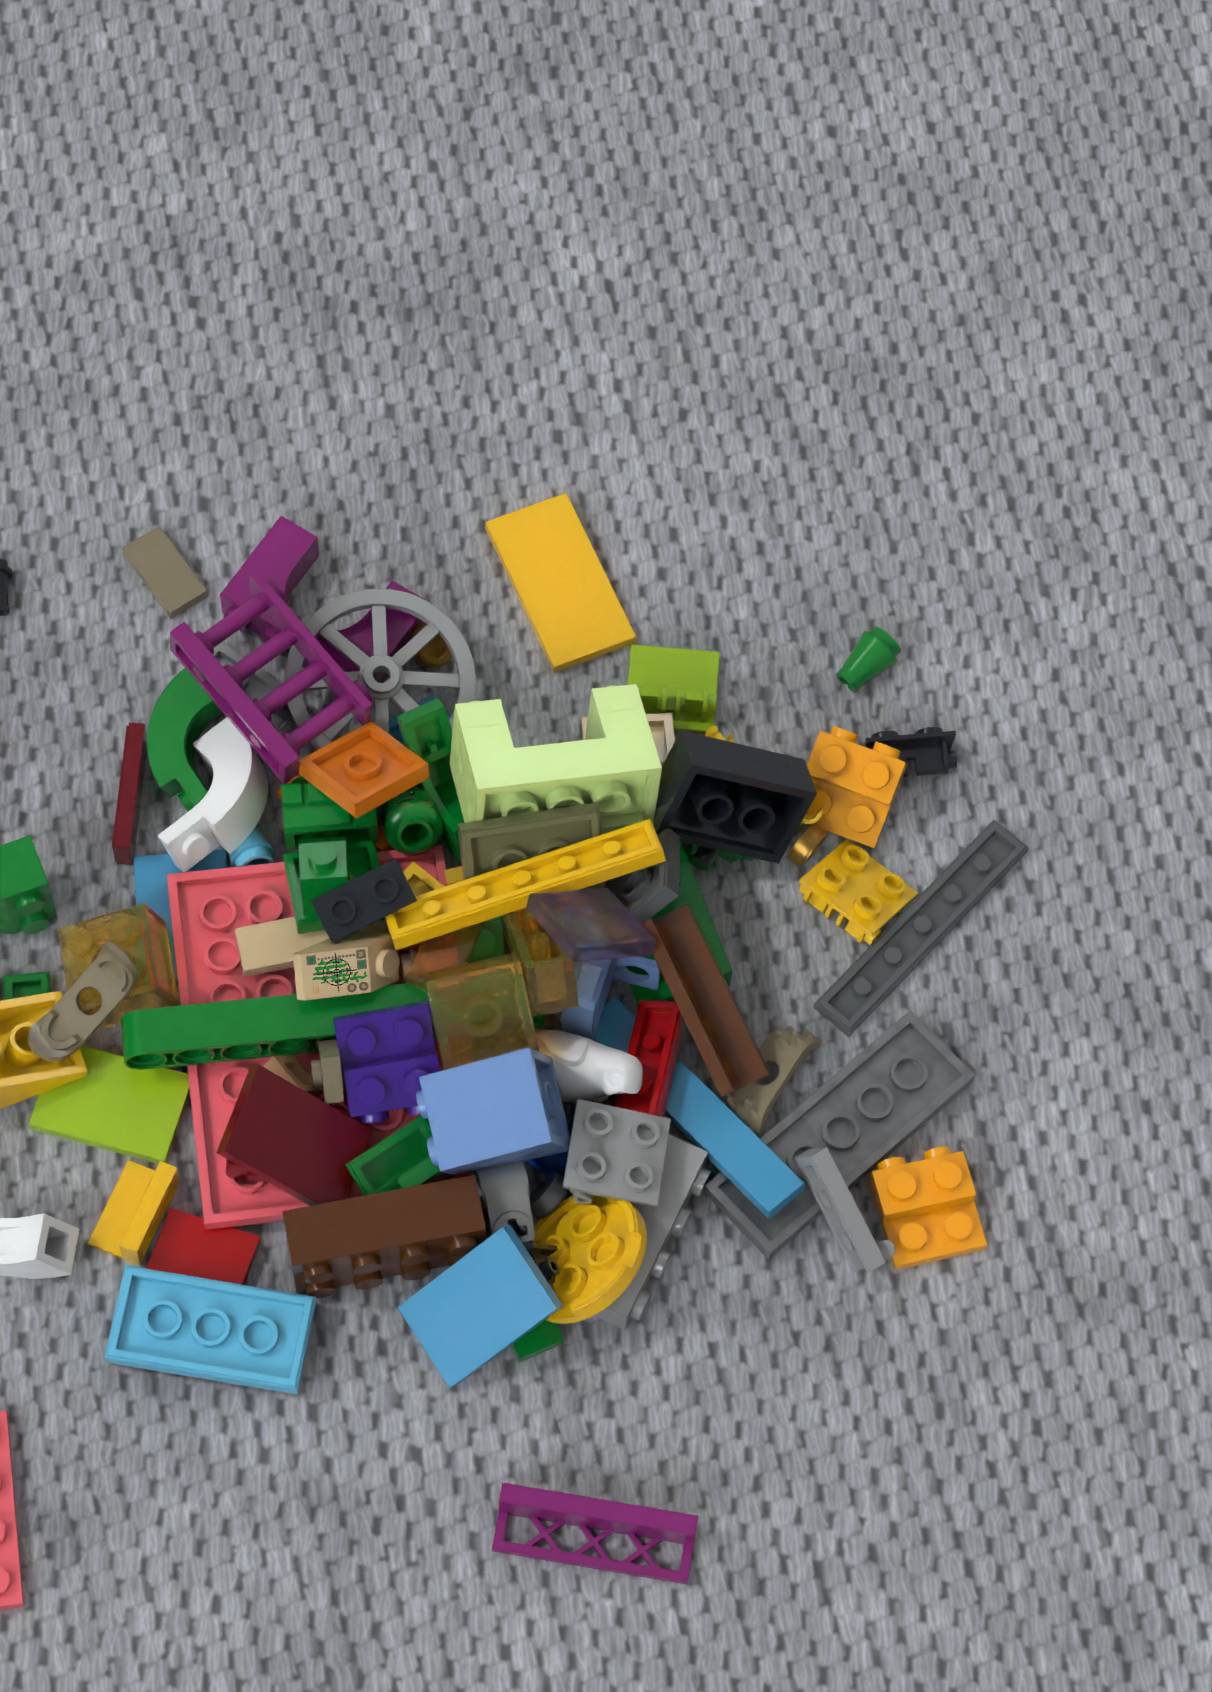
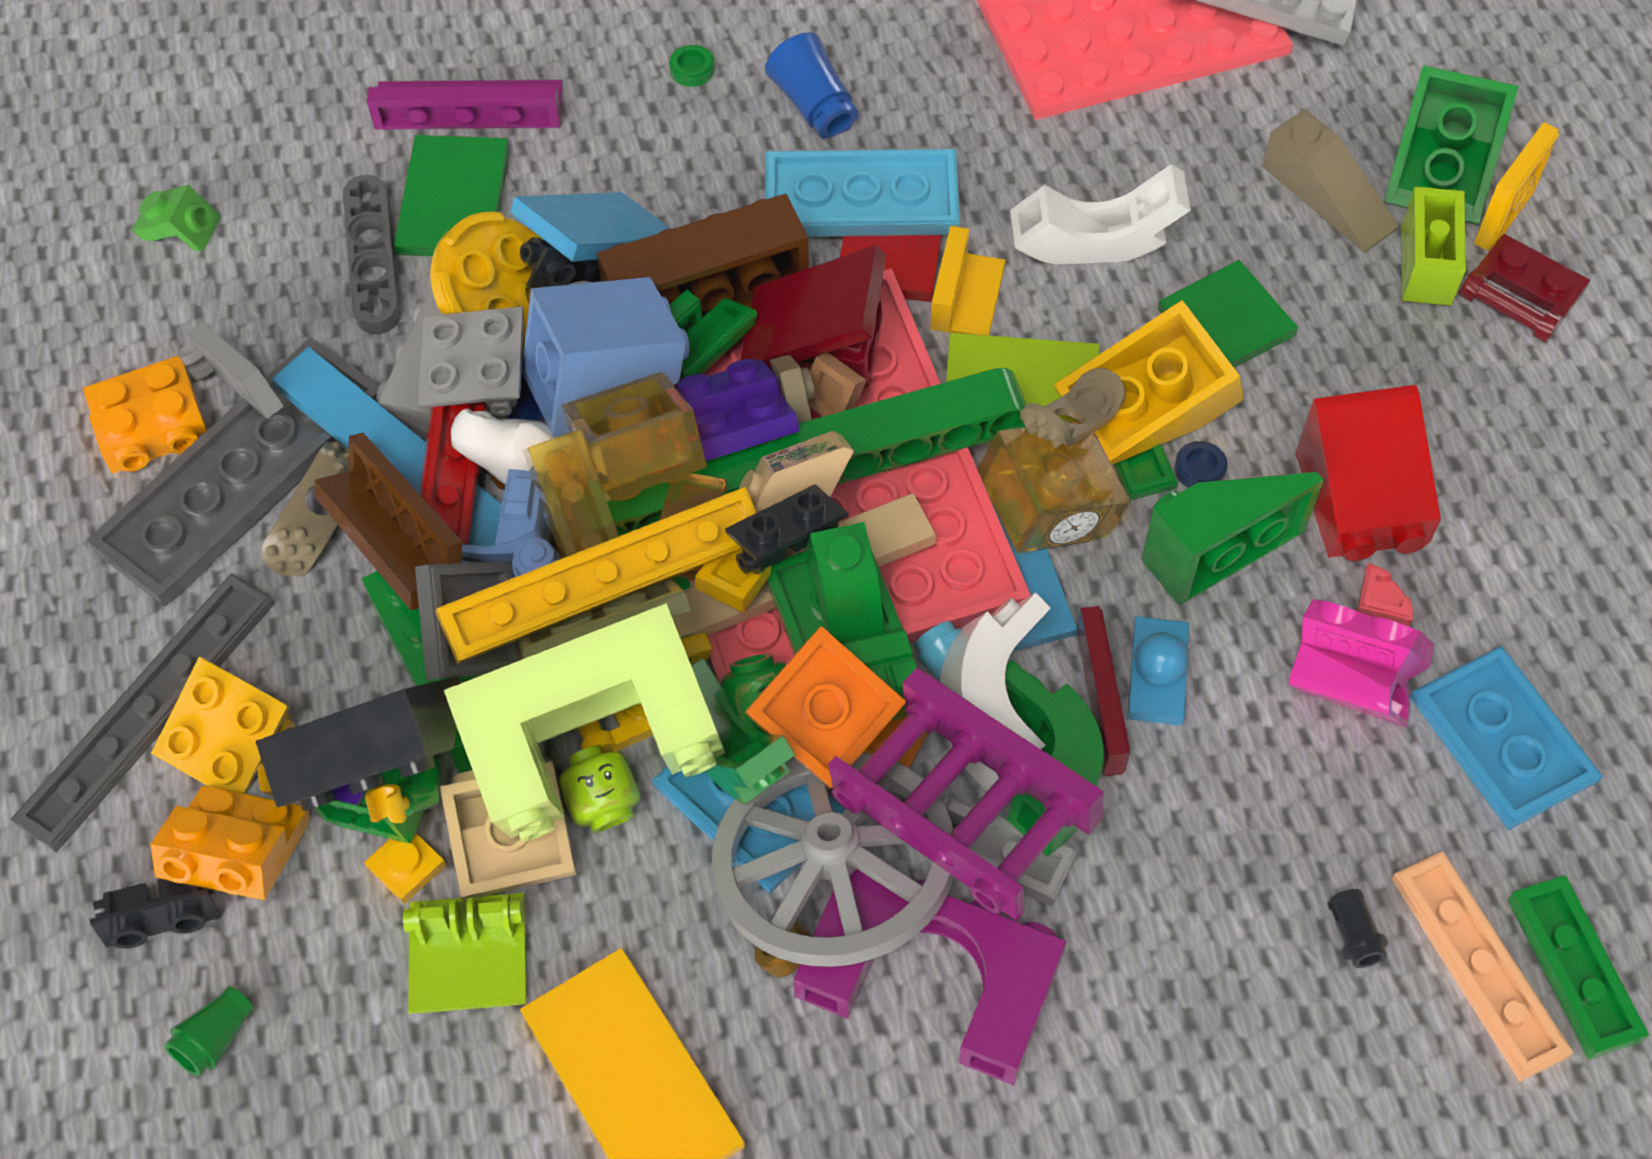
camera: 175 degrees right, 5 degrees down
dark tan tile [122,526,208,619] -> none
tile [526,888,657,962] -> none
none -> bright green bracket [132,185,221,251]
none -> dark grey beam [343,175,400,334]
none -> green tile [394,135,510,257]
none -> green tile [669,45,715,87]
none -> blue plant [765,32,858,139]
none -> dark azure tile [1127,616,1189,725]

